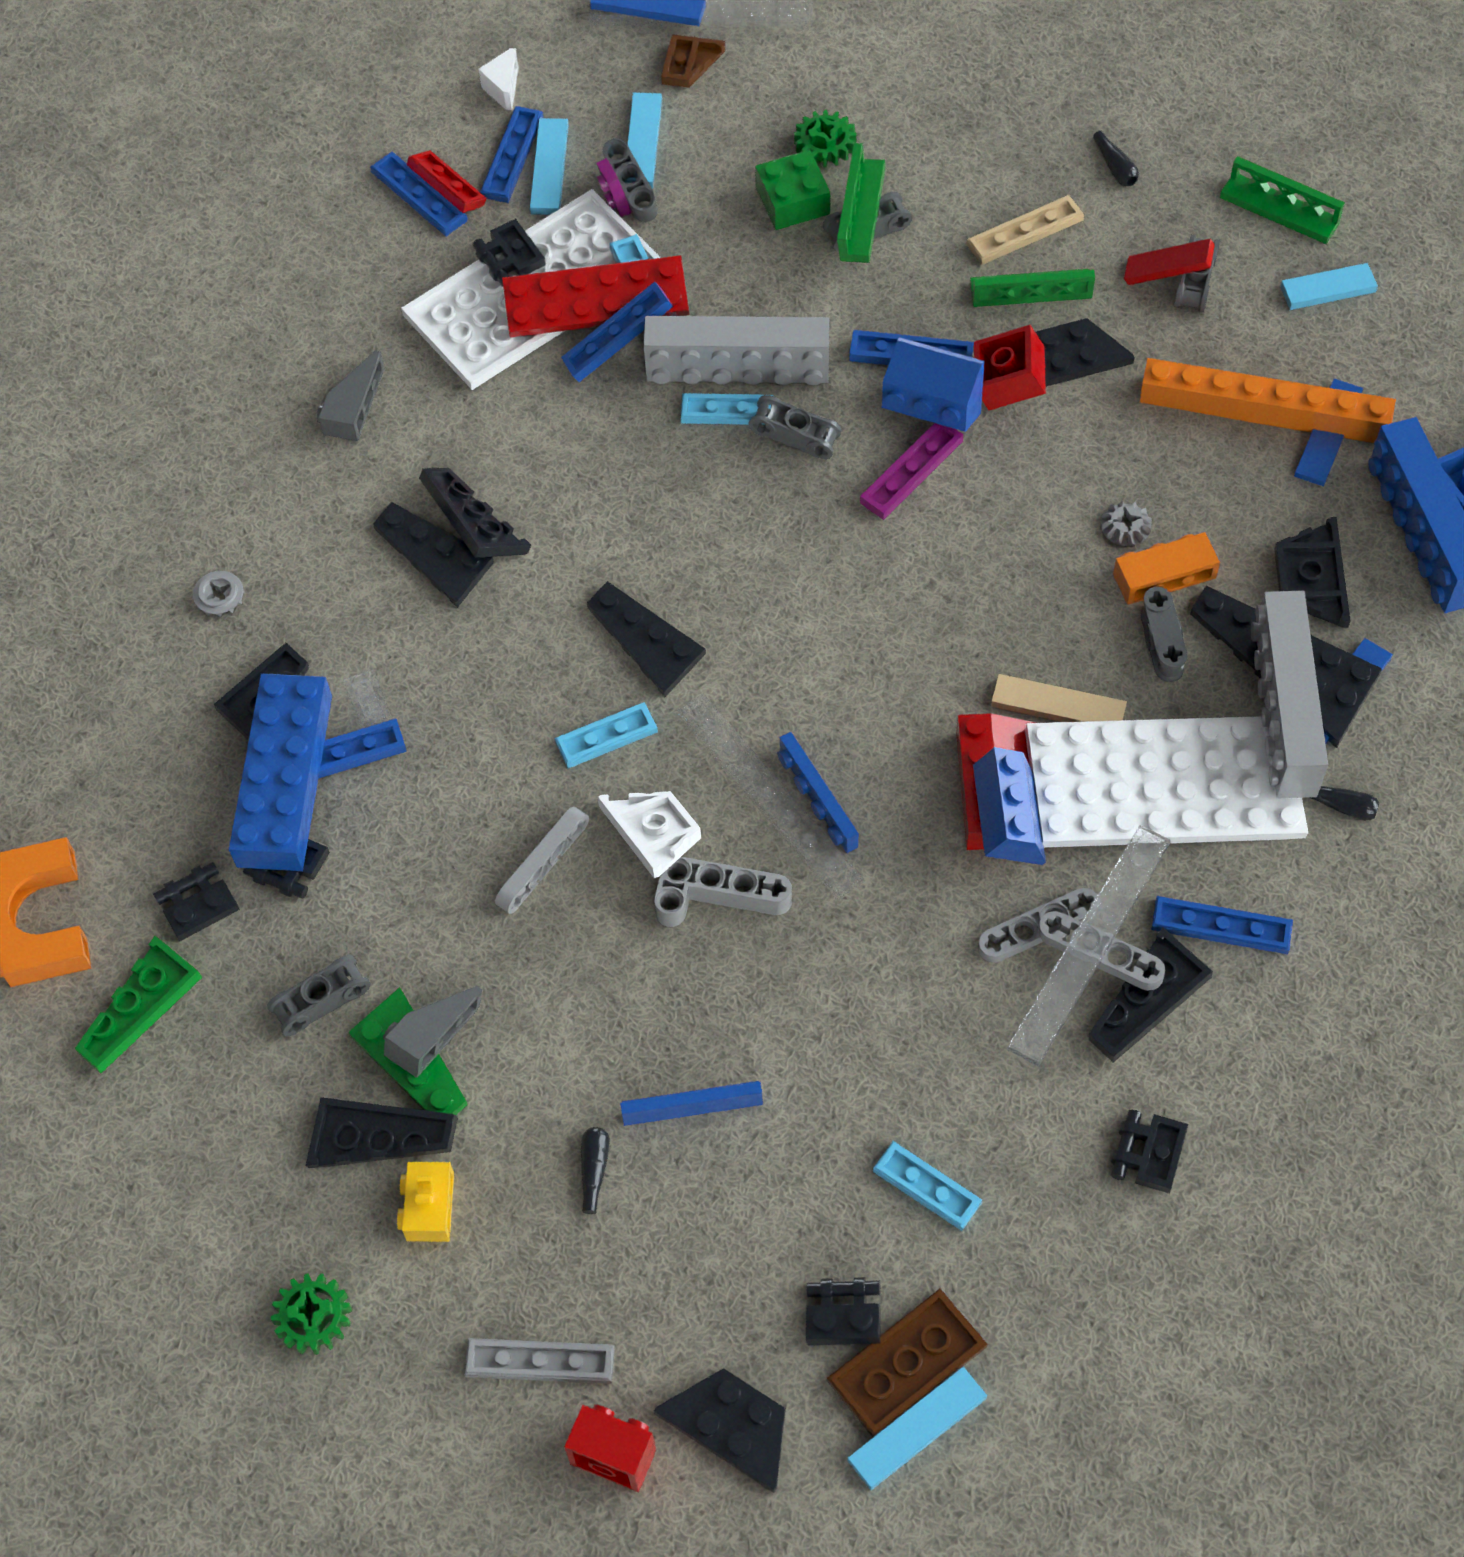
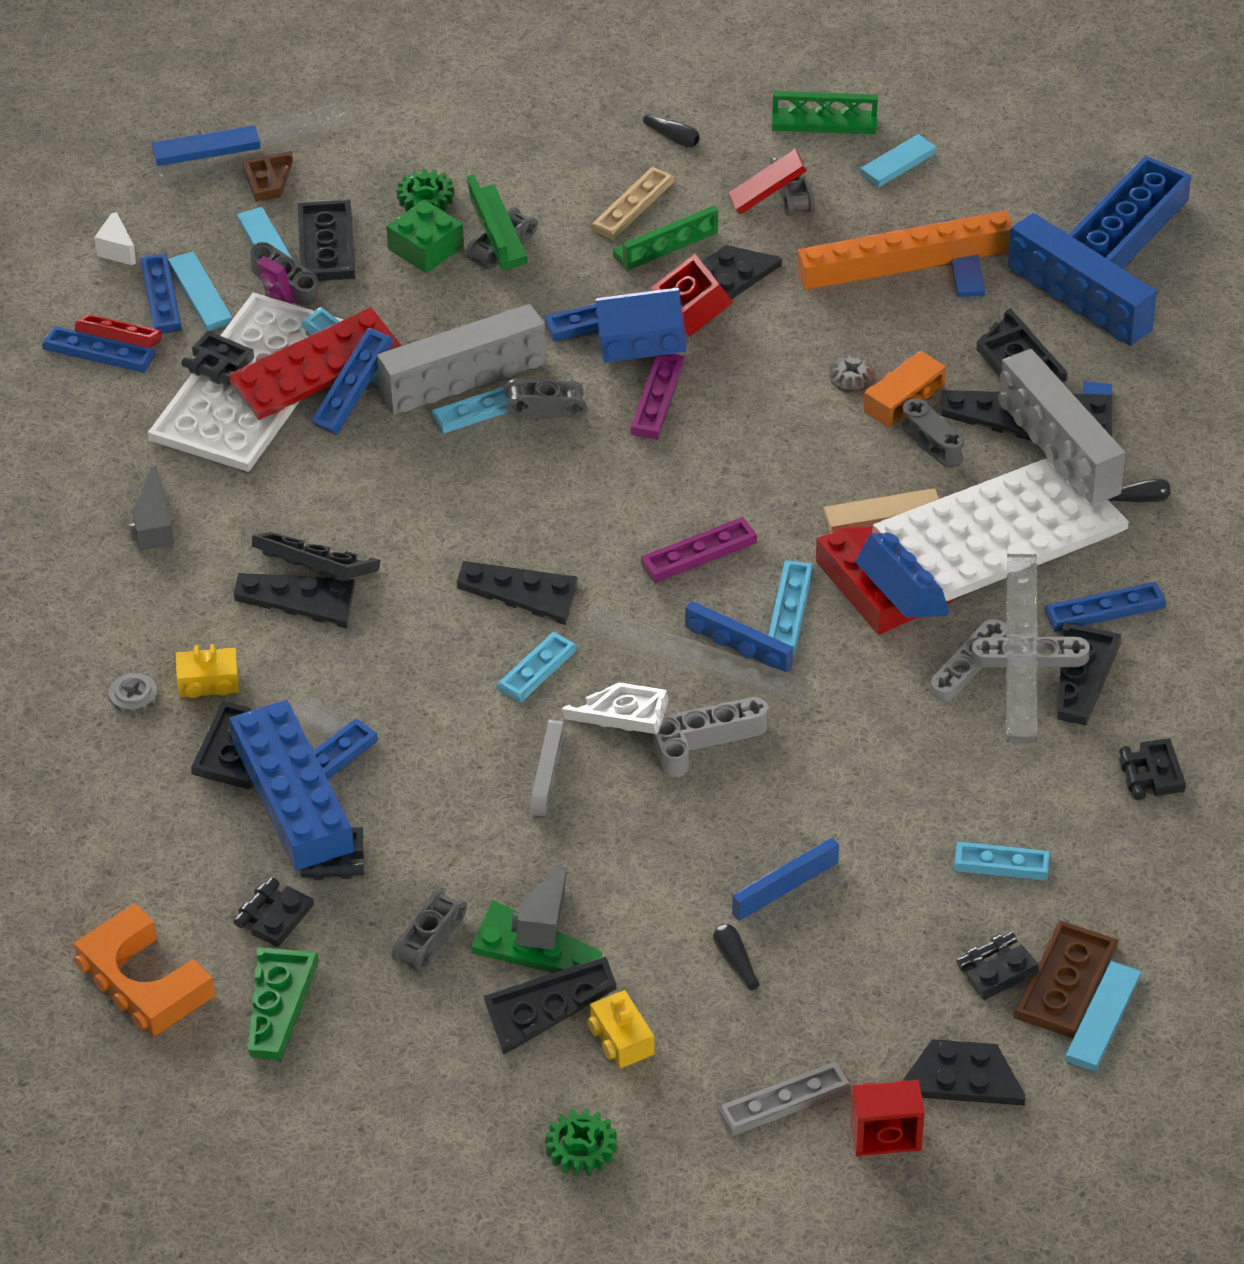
camera: 30 degrees left, 15 degrees down
none -> yellow brick [176,644,239,698]
none -> black plate [297,199,356,281]
none -> magenta plate [641,517,757,583]
none -> medium azure tile [768,560,814,654]

